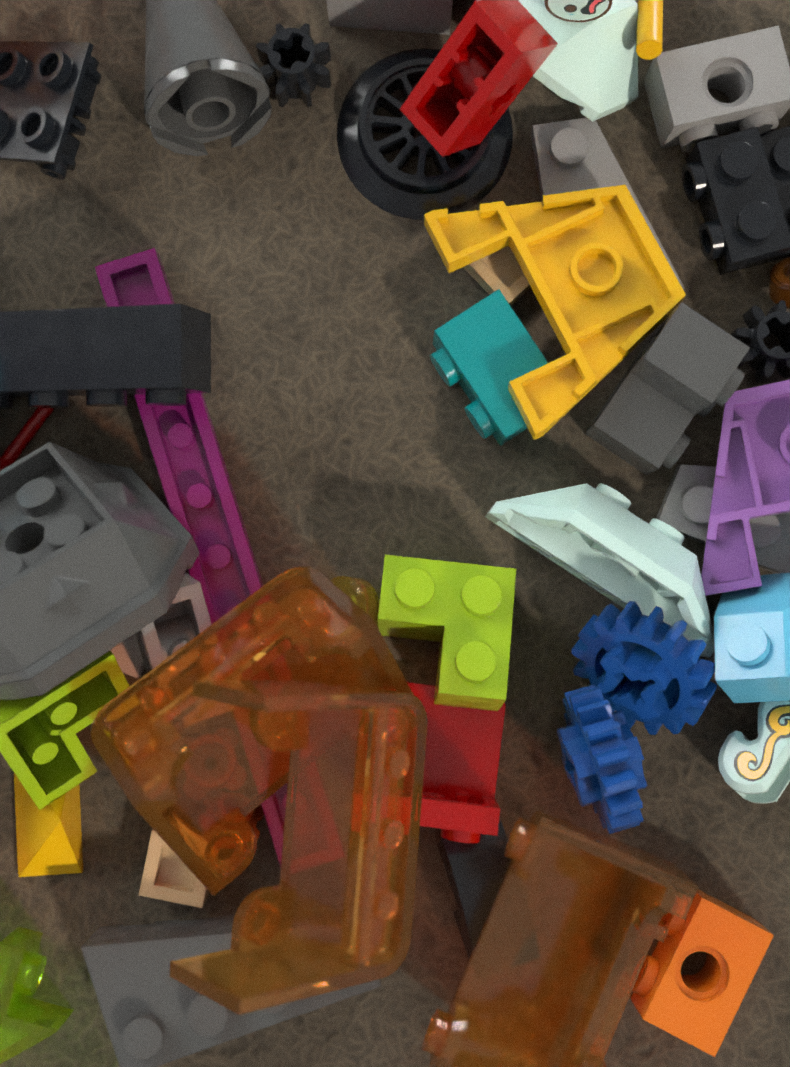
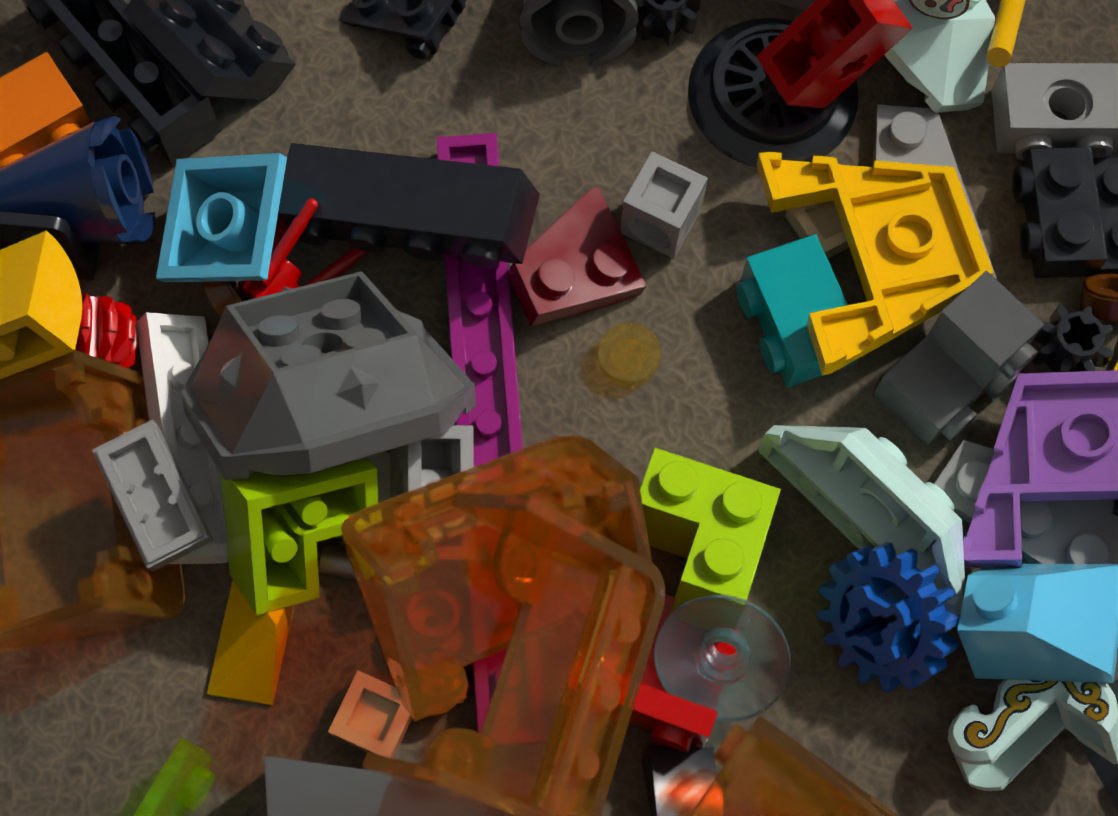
camera: 10 degrees right, 15 degrees down
blue gear [557,684,647,834] -> none
none -> dark red wing [507,187,646,327]
none -> clear yellow tile [598,323,661,388]
none -> light grey brick [620,151,708,259]
none -> clear light blue dish [654,594,791,722]

